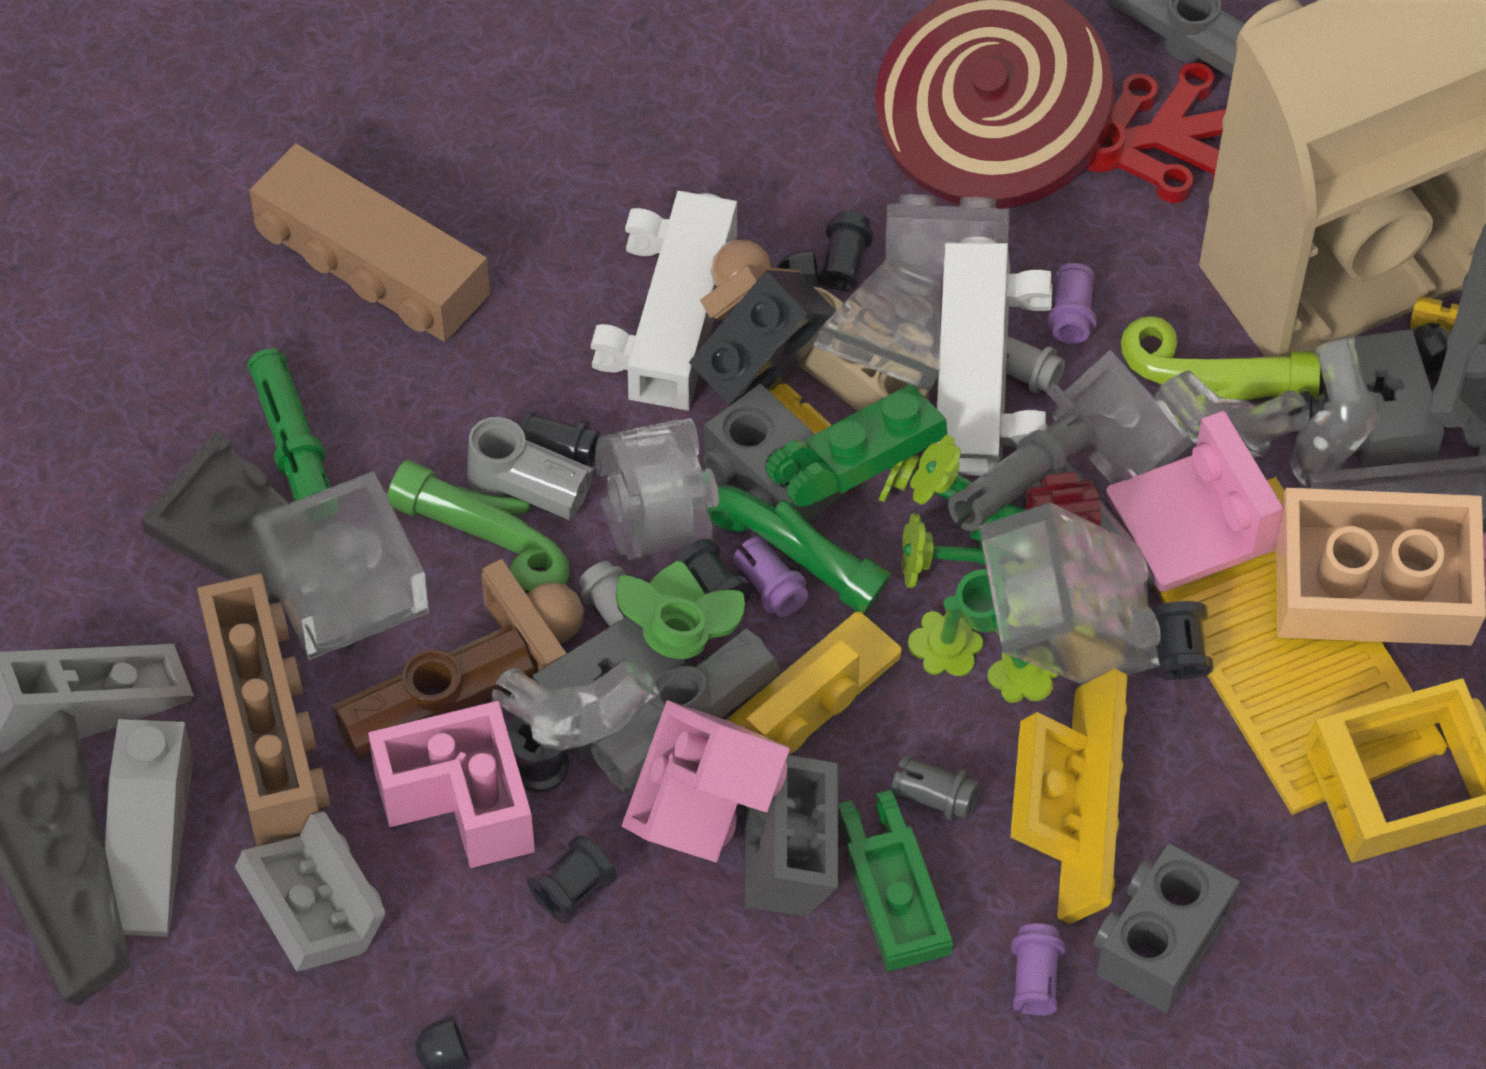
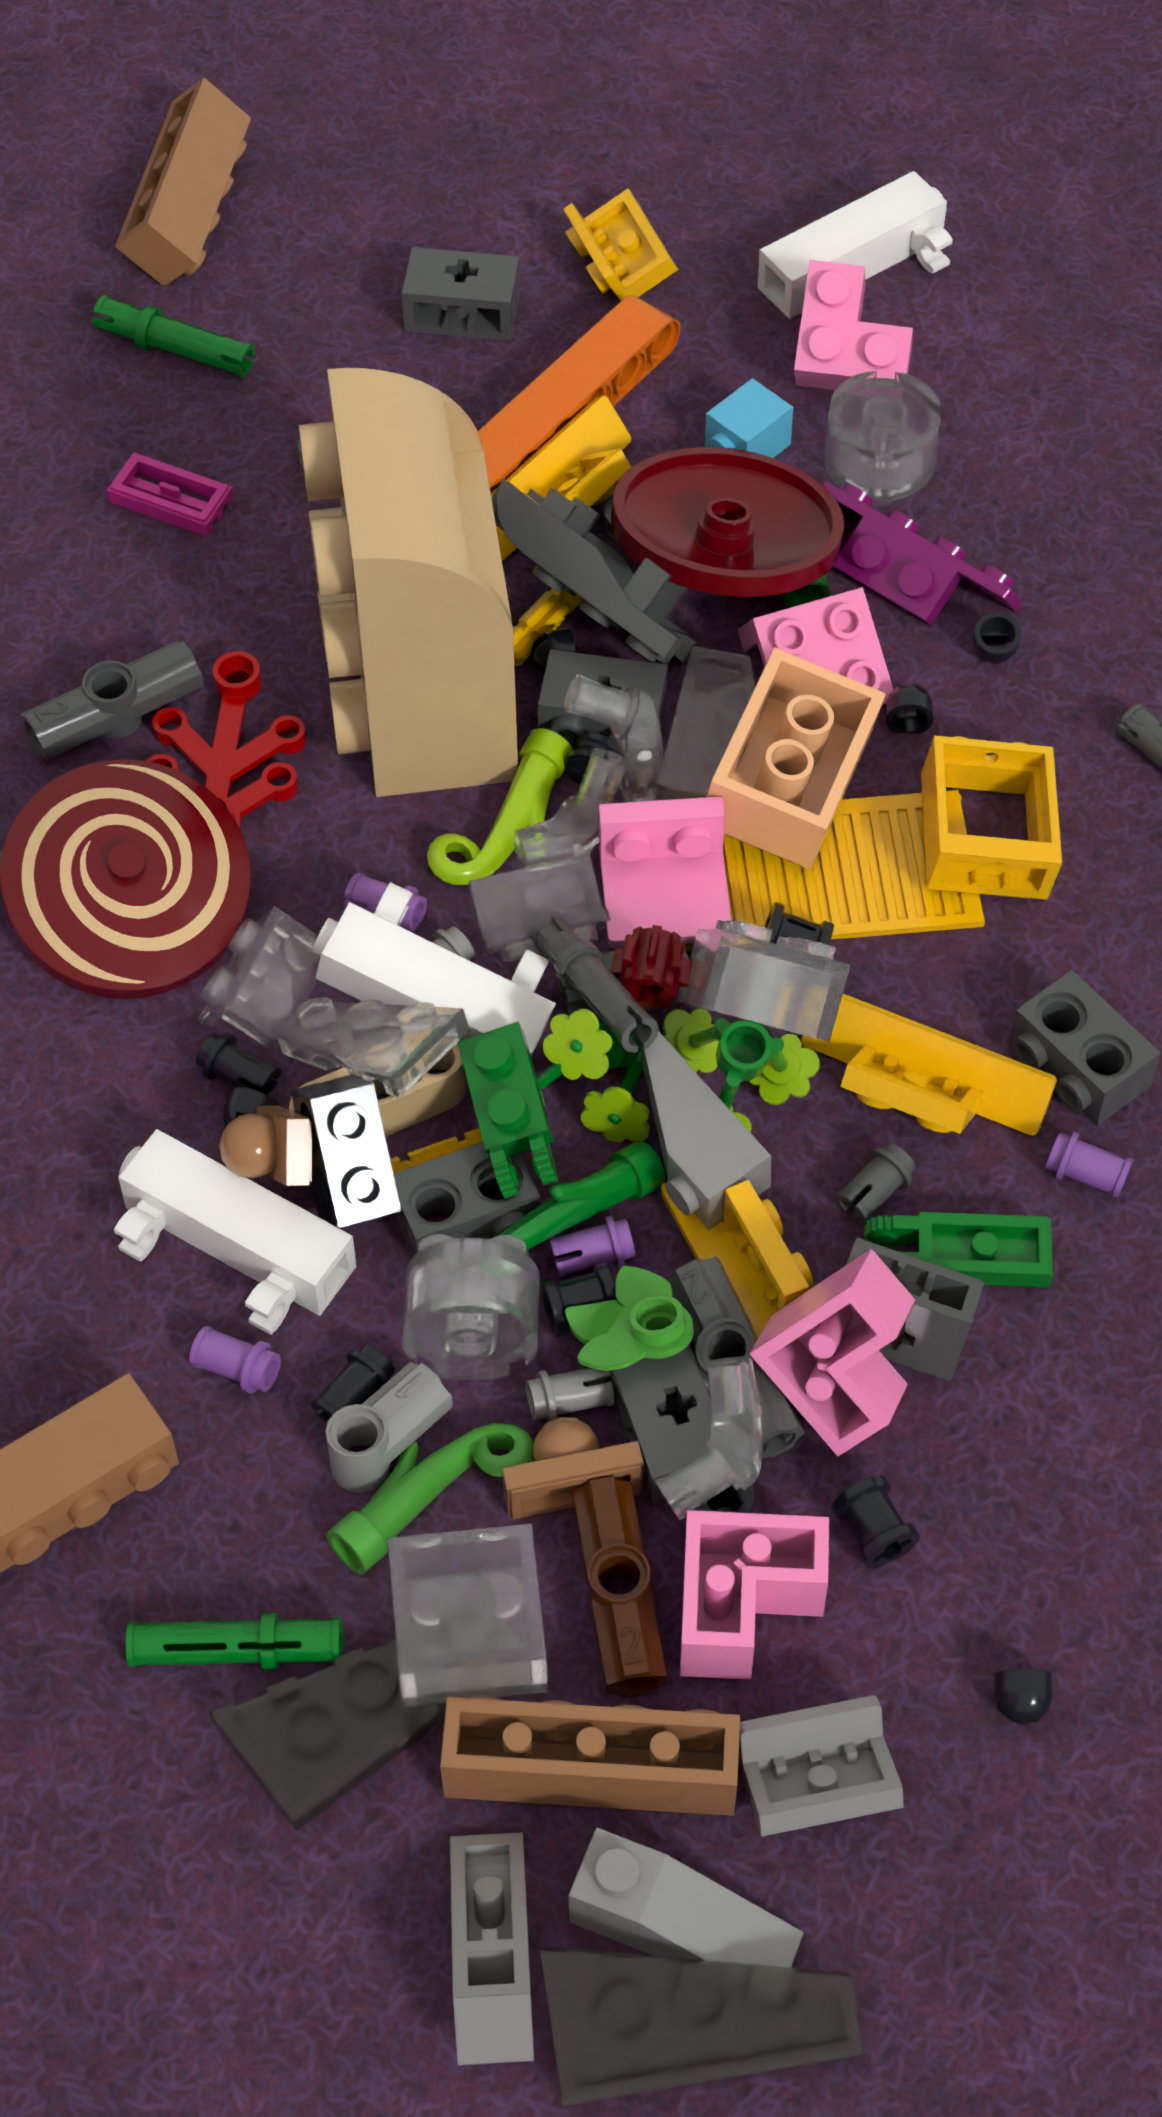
camera: 70 degrees left, 0 degrees up
none -> medium lavender pin [189,1326,281,1394]
none -> light grey slope [640,1031,771,1230]

